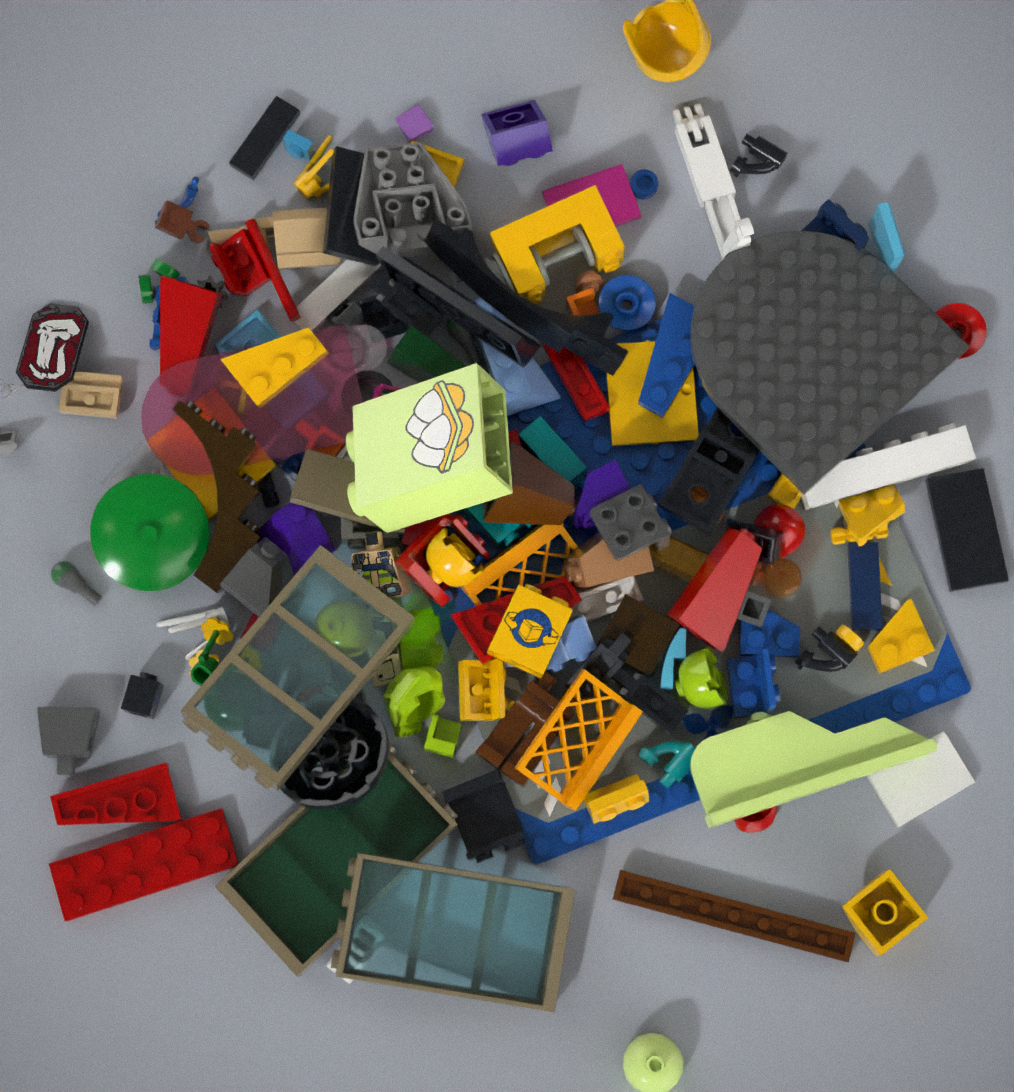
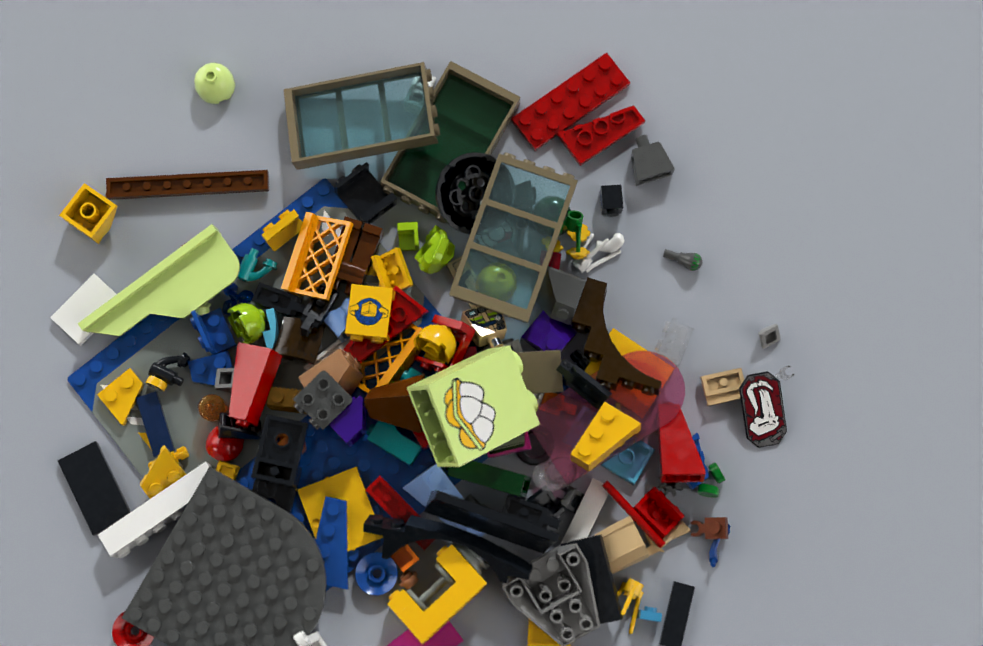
camera: 160 degrees right, 0 degrees up
green dish [90,473,210,591] -> none
clear neon green brick [400,609,444,670] -> none
none -> black hinge [556,359,612,409]
none -> white arm [596,233,624,253]

